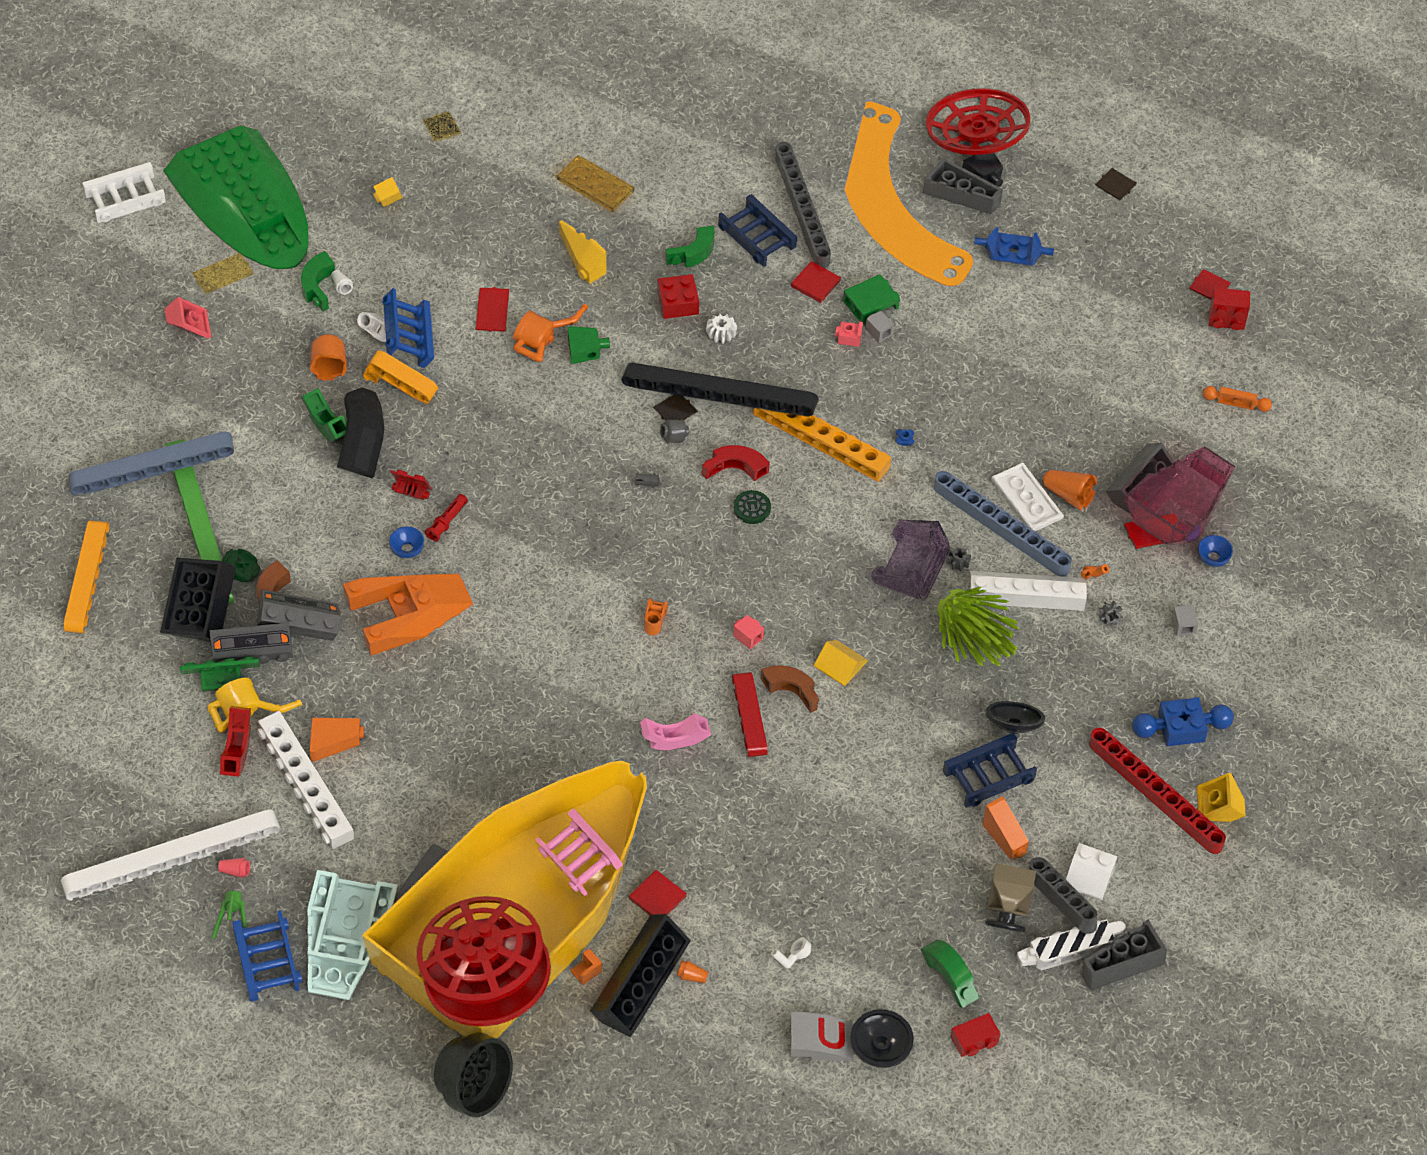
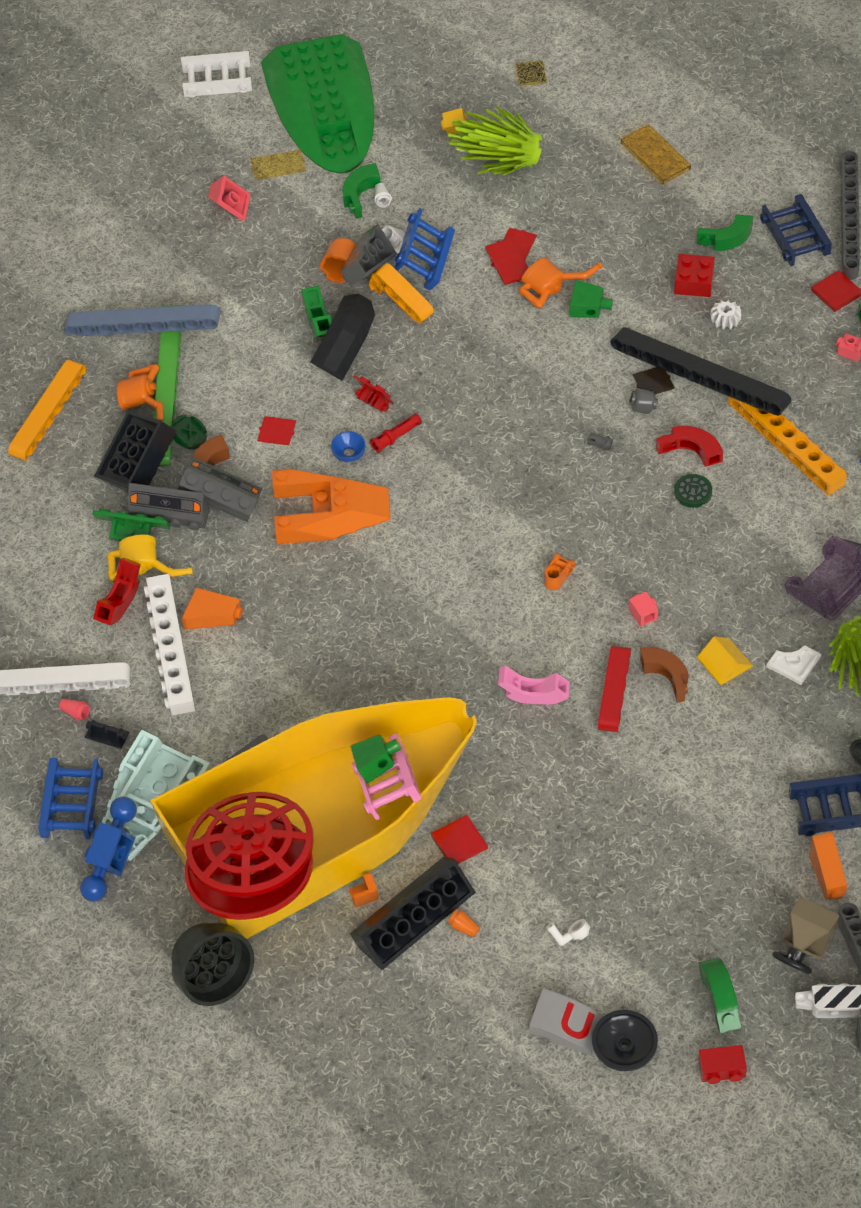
camera: 25 degrees right, 0 degrees up
bright green plant [212,890,247,939] -> none
yellow wedge [559,220,607,284] -> none
none -> blue brick [80,796,137,902]
none -> black hinge [85,720,130,749]
none -> orange piece [117,364,164,422]
none -> red piece [257,416,296,446]
none -> dark grey wedge [341,224,397,287]
none -> green torso [350,735,402,784]
none -> lime plant [448,105,542,177]
none -> red piece [485,238,529,285]
none -> white tile [766,645,822,685]

